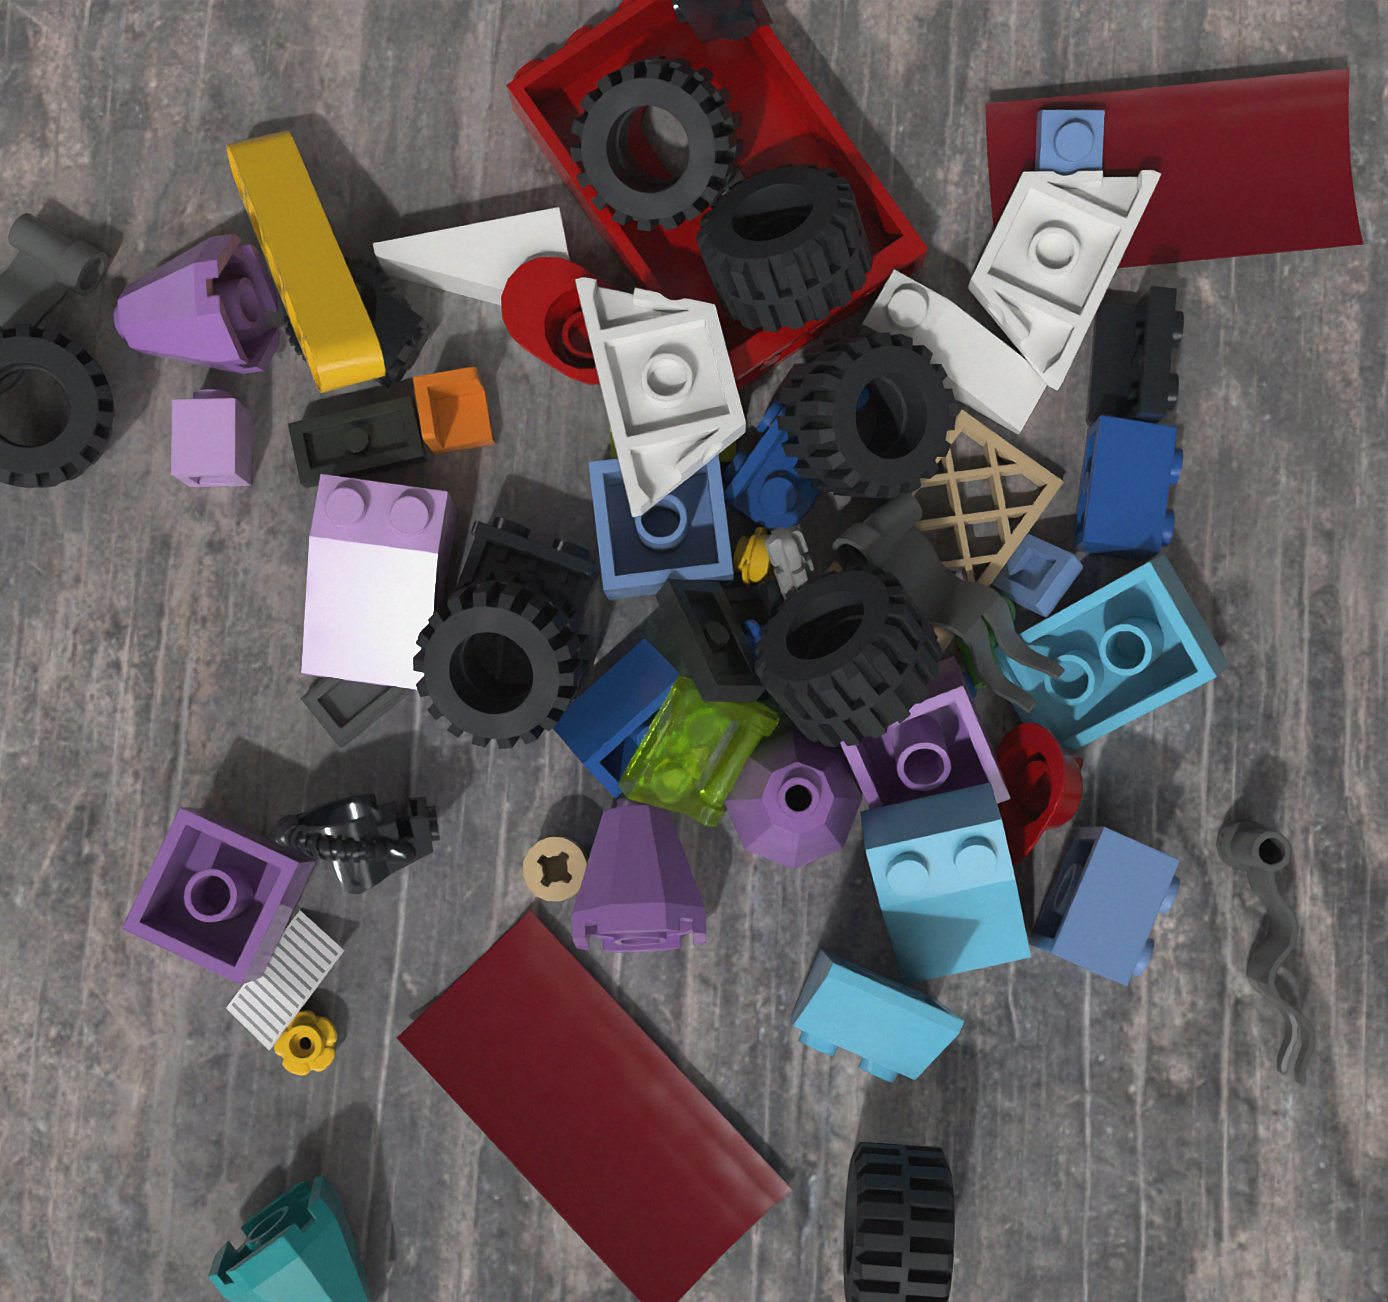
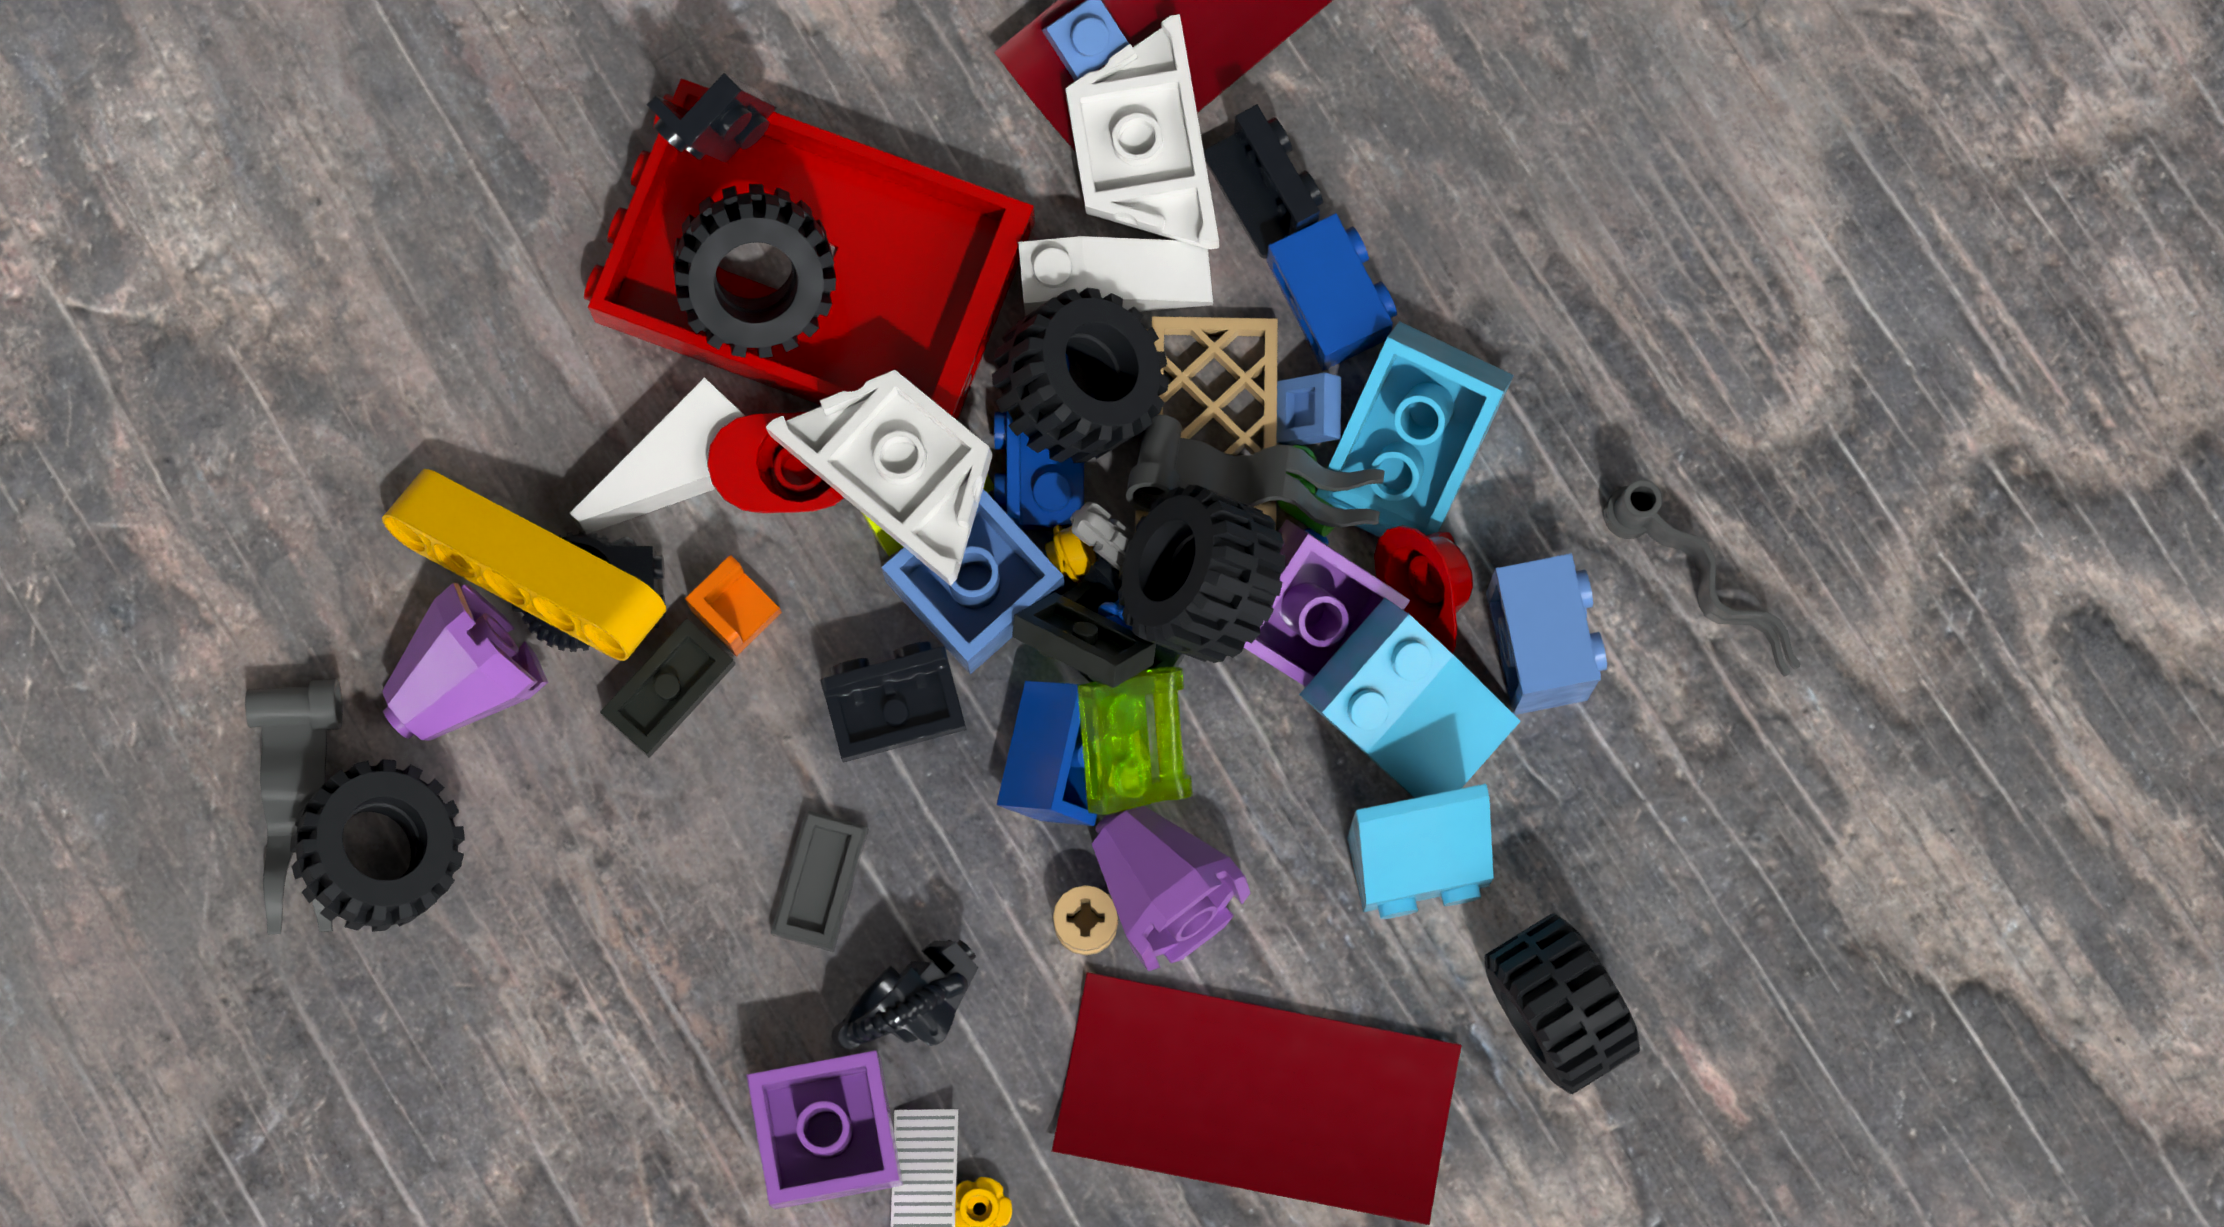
camera: 40 degrees left, 5 degrees down
lavender brick [171,389,252,487] -> none
slope [301,474,458,691] -> none
black tyre [413,570,590,749] -> none
black tyre [697,163,872,332] -> none
medium lavender cone [724,731,862,870] -> none

